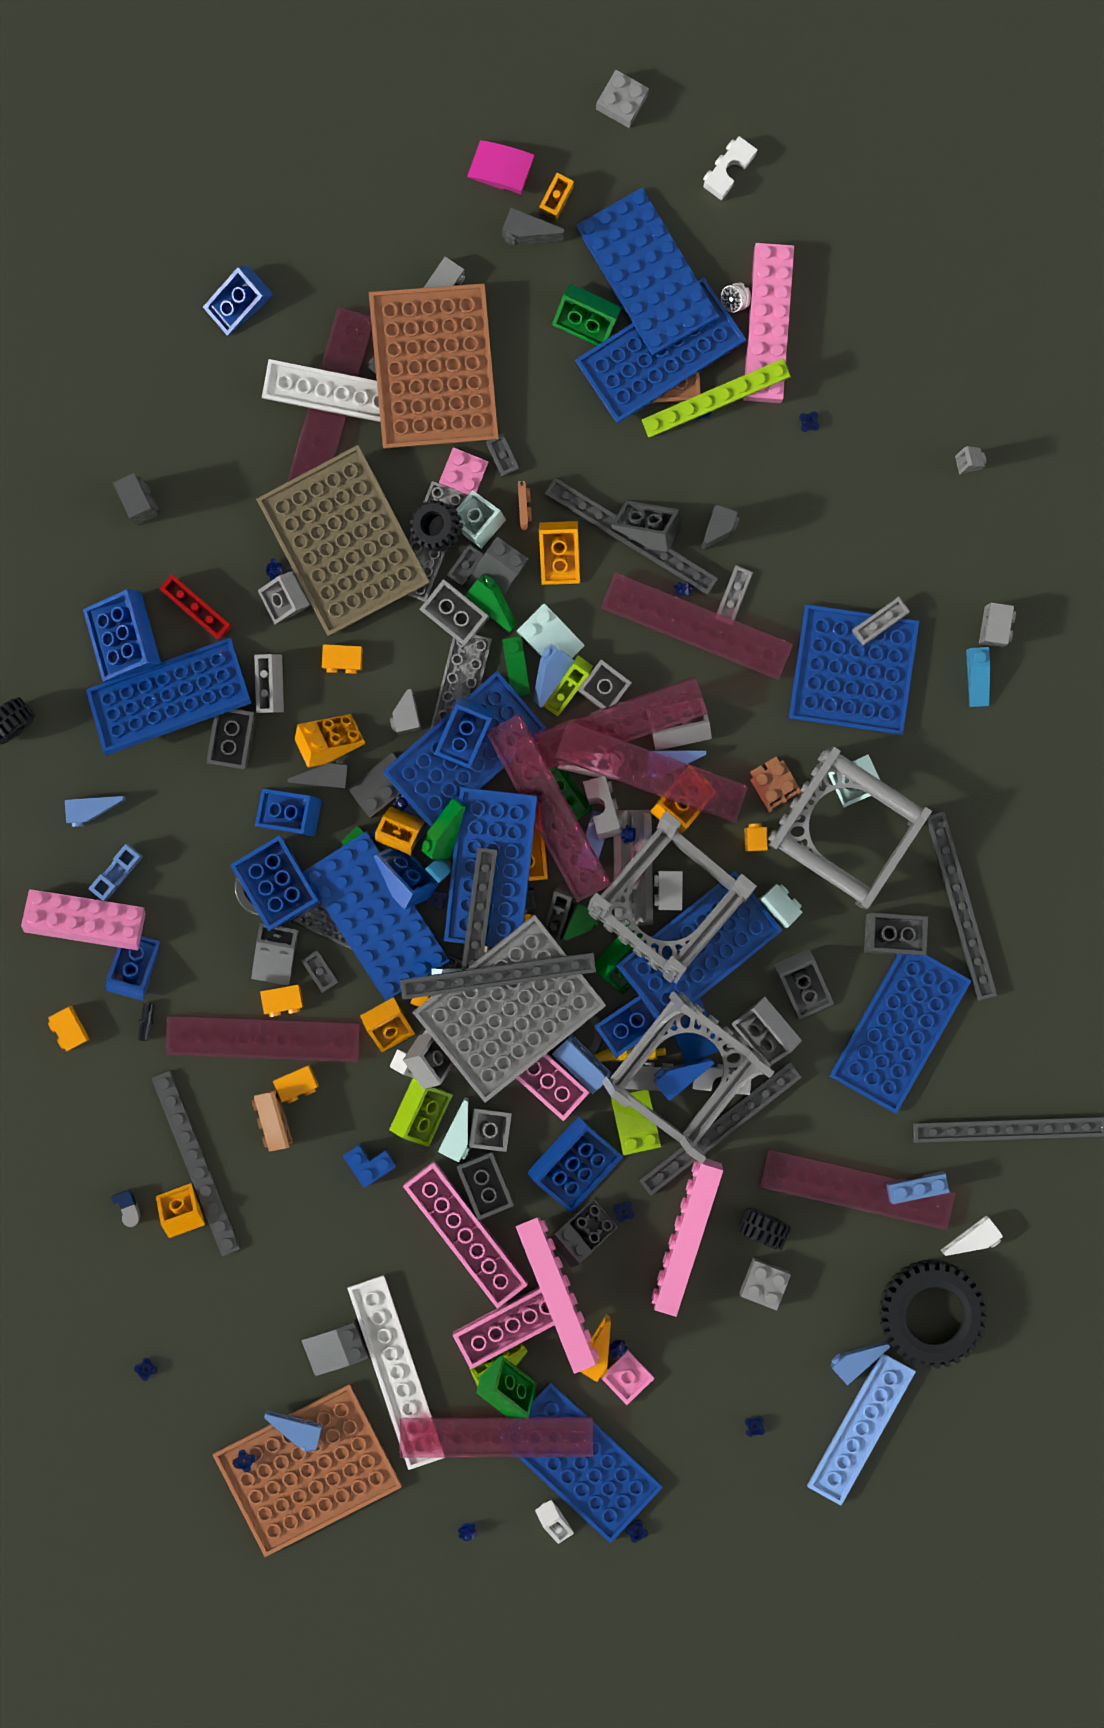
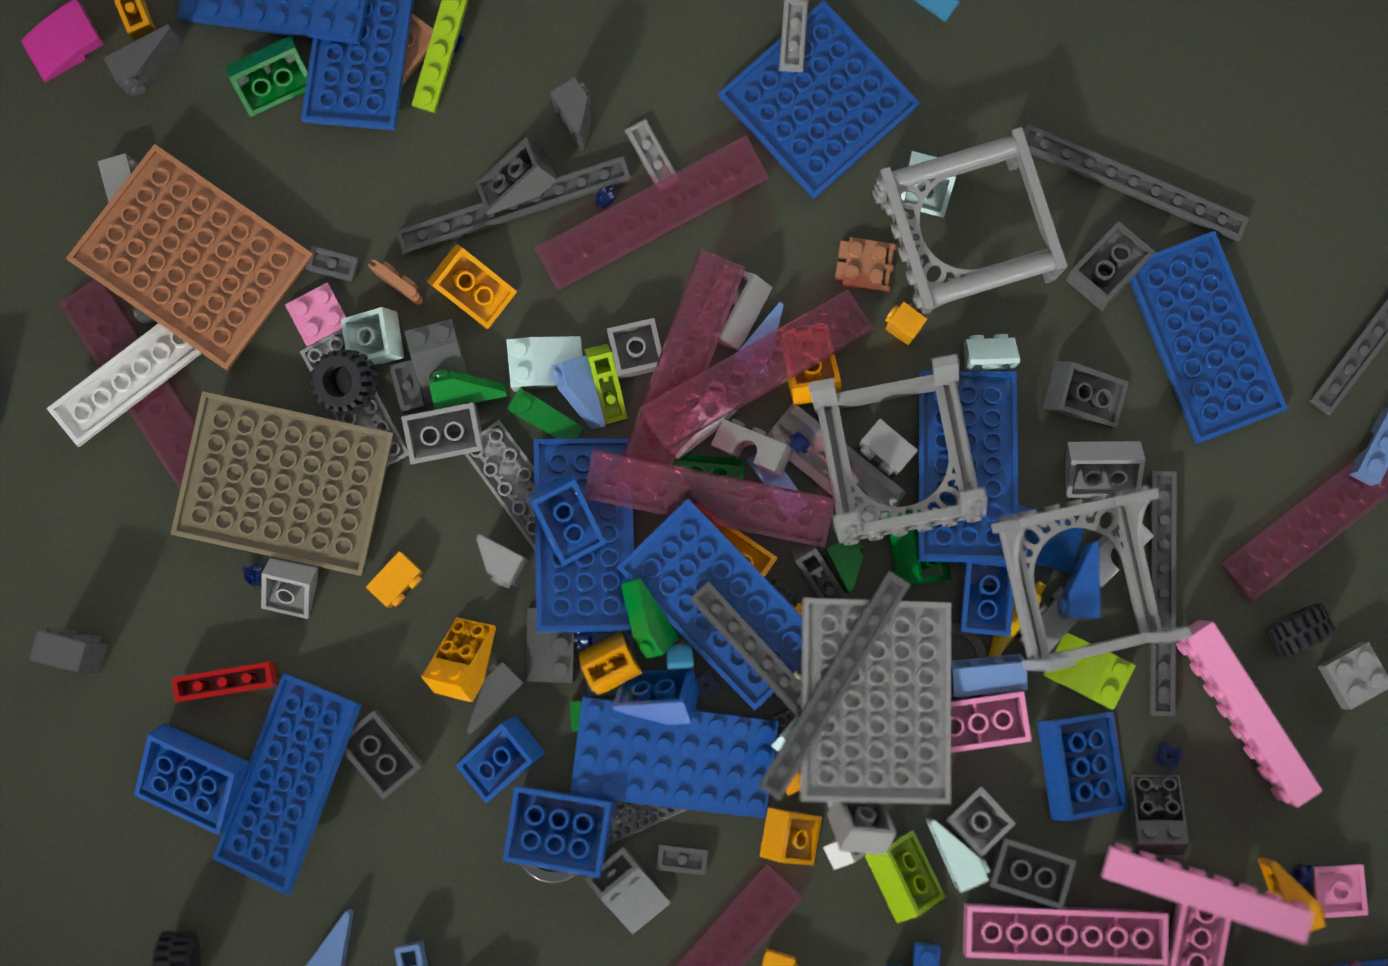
camera: 40 degrees left, 5 degrees down
light grey brick [254,654,284,713] -> none
light orange brick [260,984,304,1017] -> none

